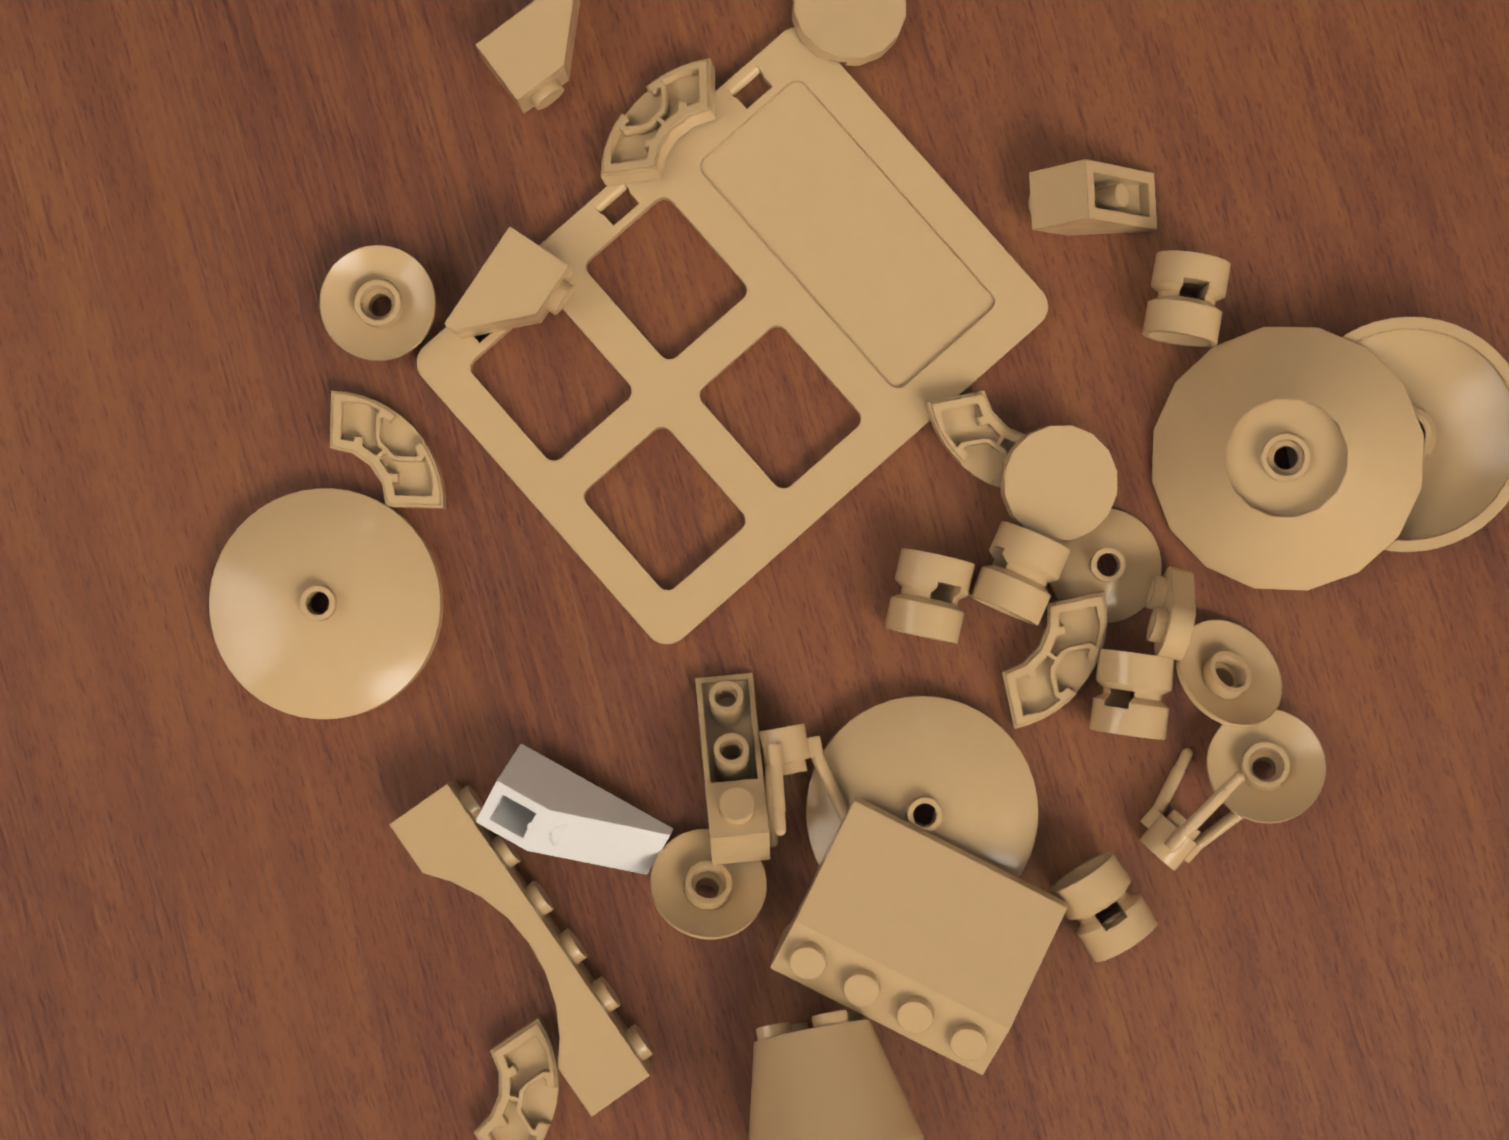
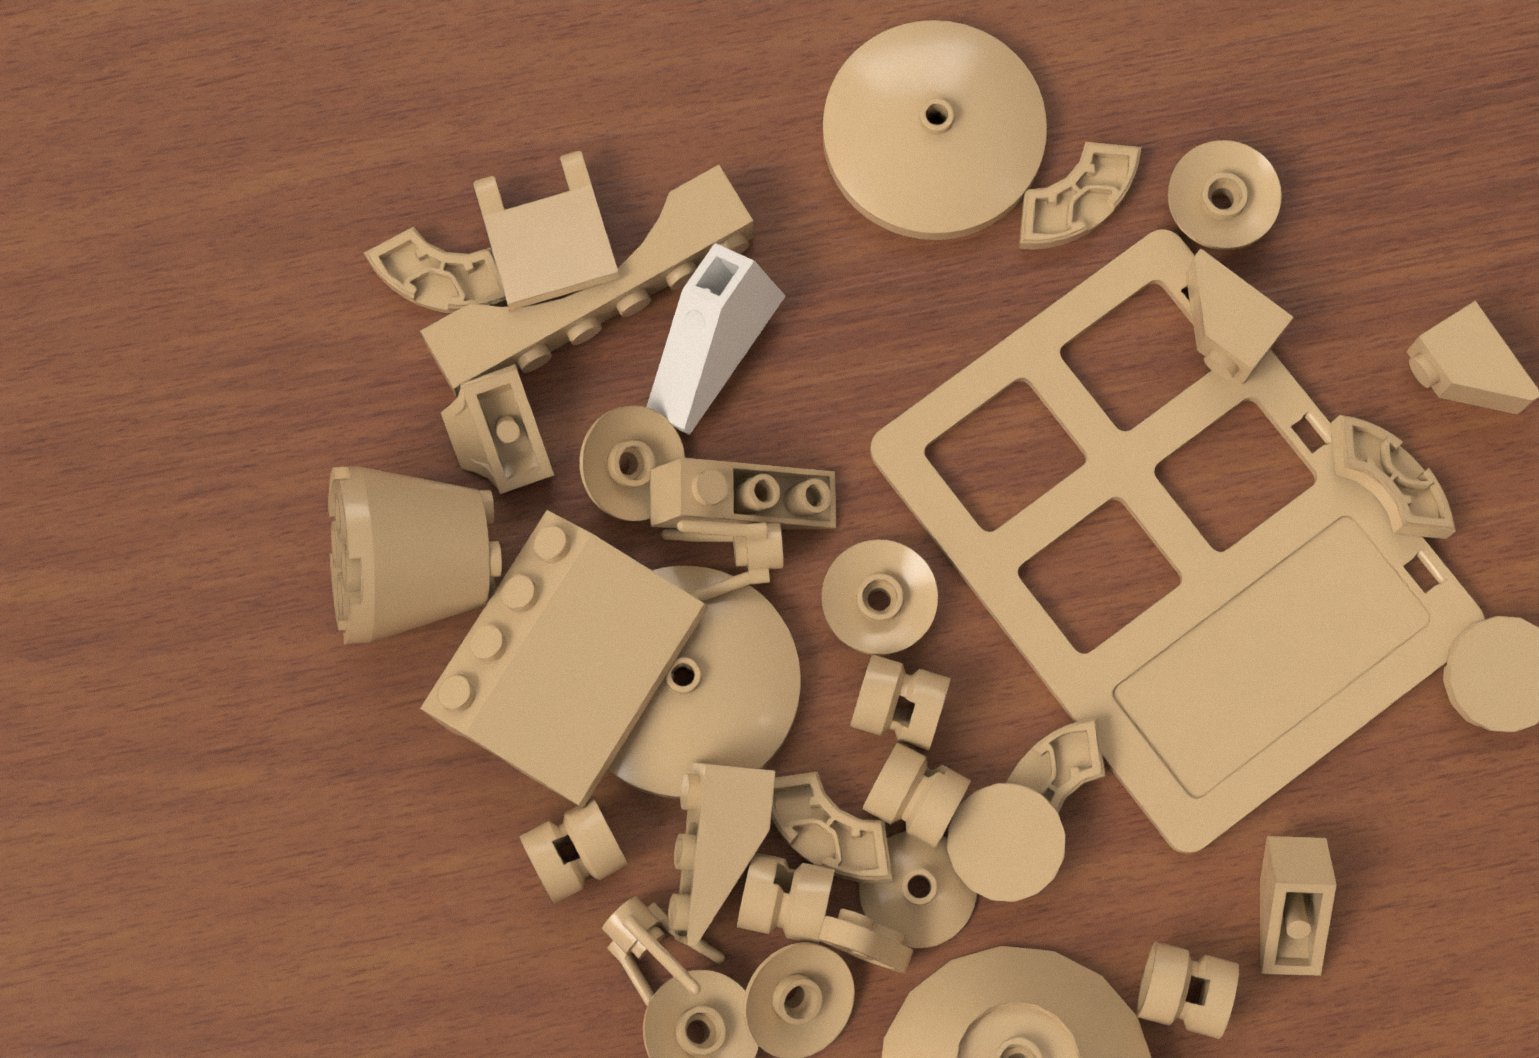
camera: 90 degrees right, 10 degrees down
none -> tan slope [441,364,554,494]
none -> tan flag [473,151,620,311]
none -> tan slope [668,762,775,946]
none -> tan dish [822,539,938,655]

